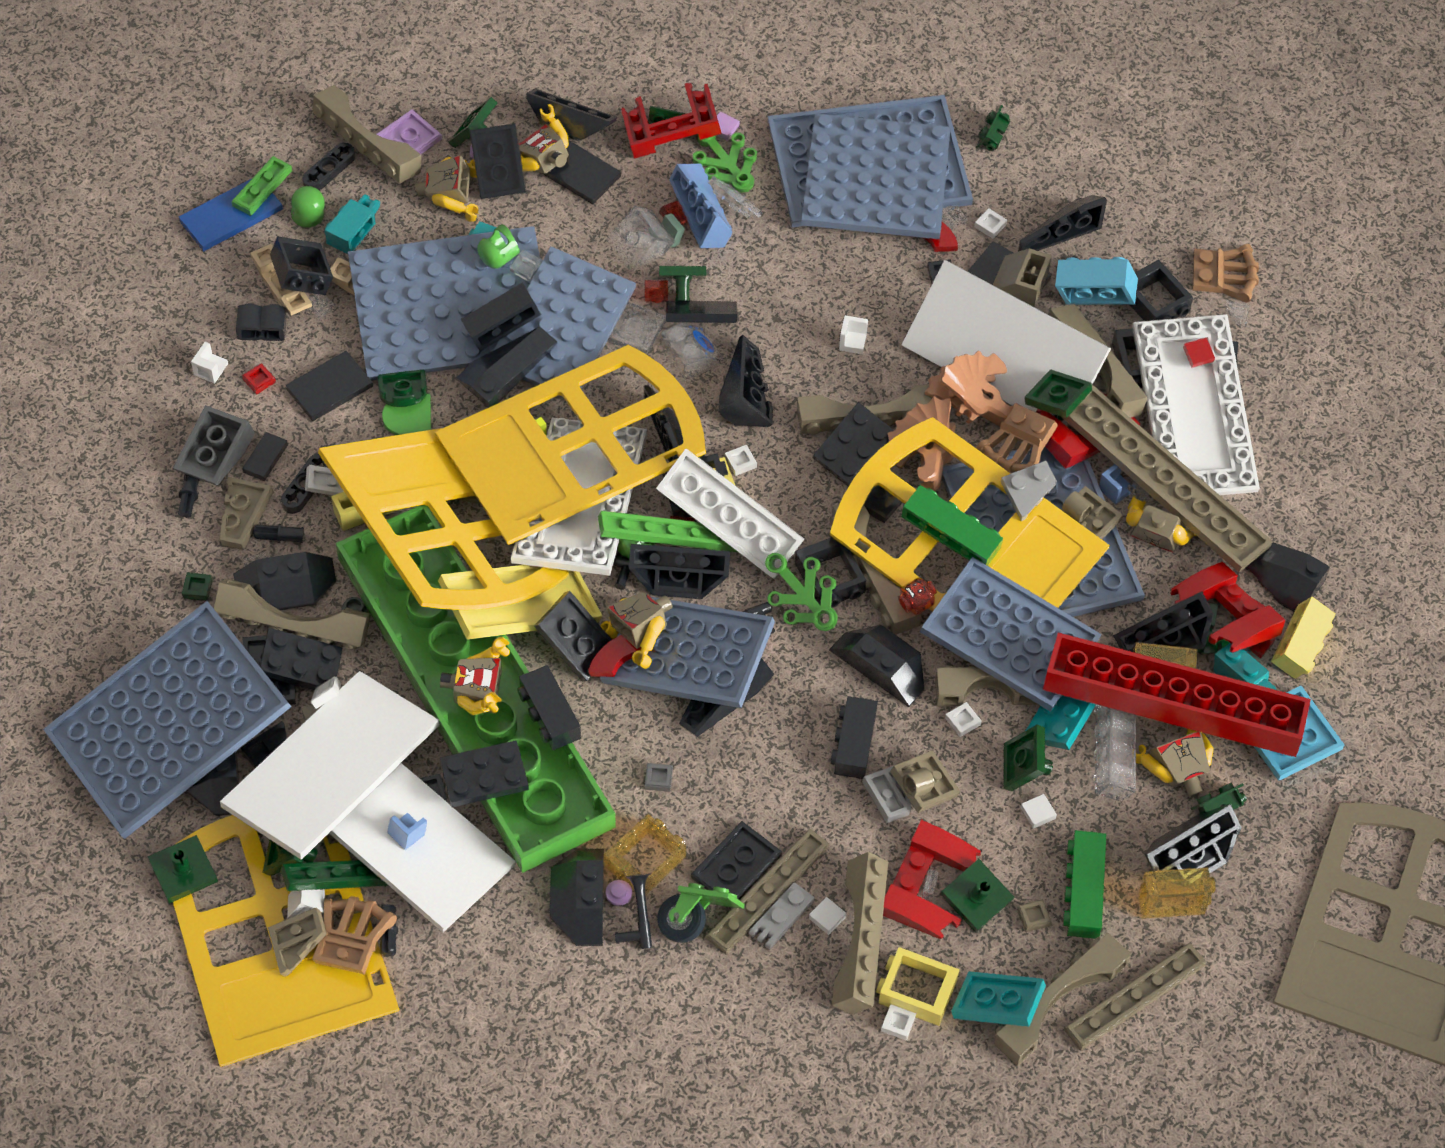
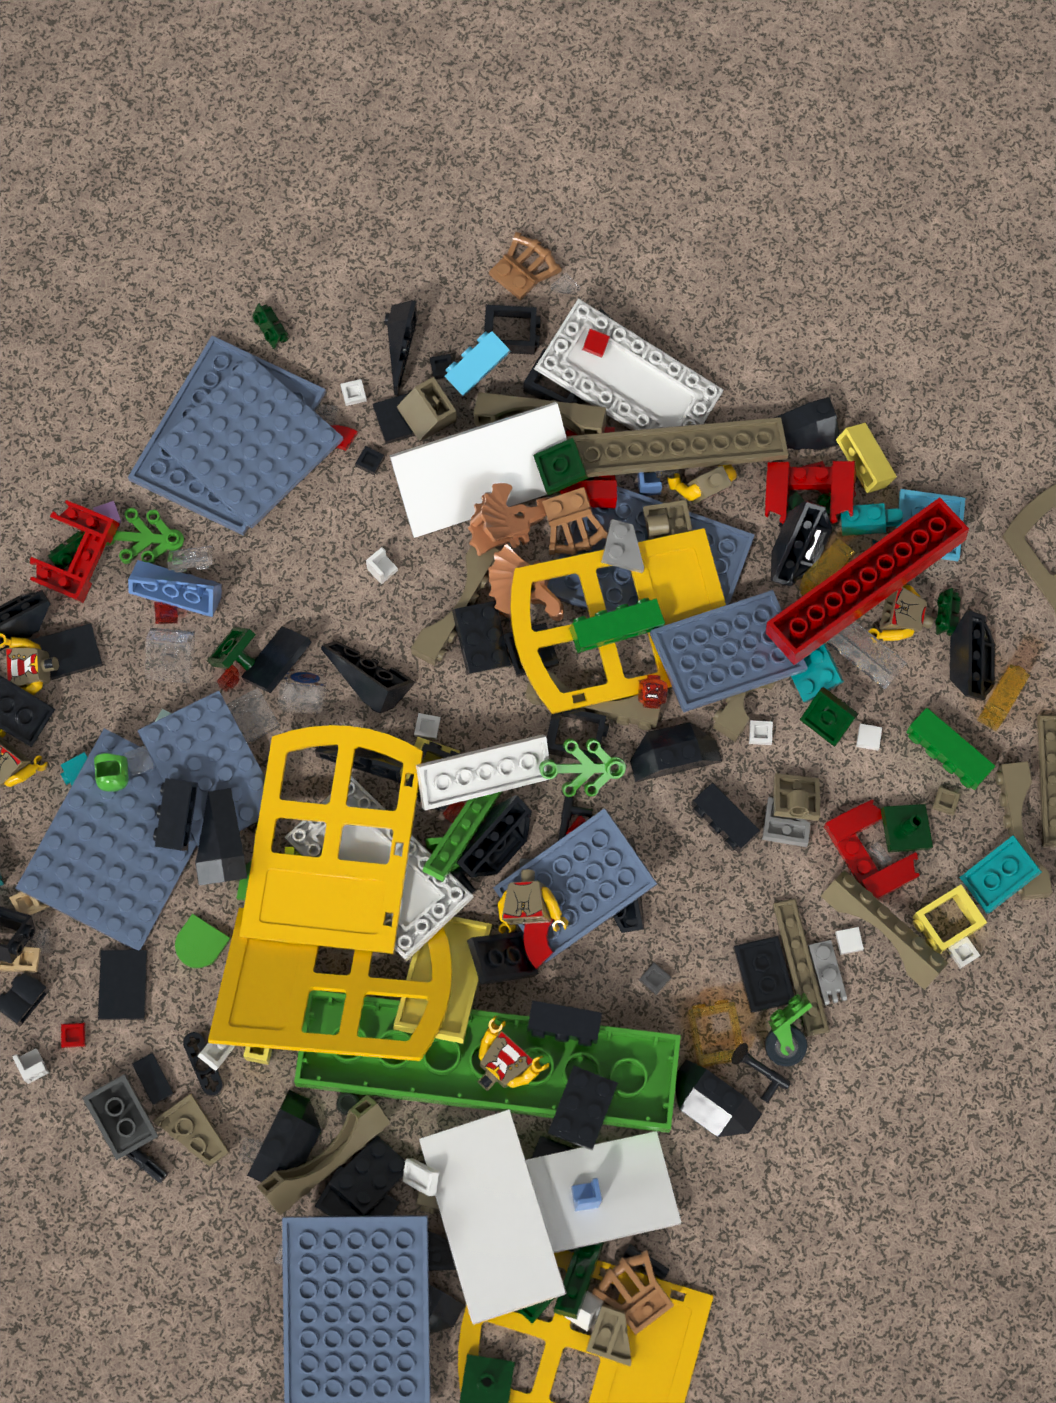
camera: 55 degrees left, 15 degrees up
dark green plate [182,572,213,601] -> none
black axle [254,523,304,543] -> none
dark green tile [377,369,427,407] -> none
lavender plate [606,880,632,906] -> none
sand green tile [659,214,685,248] -> none

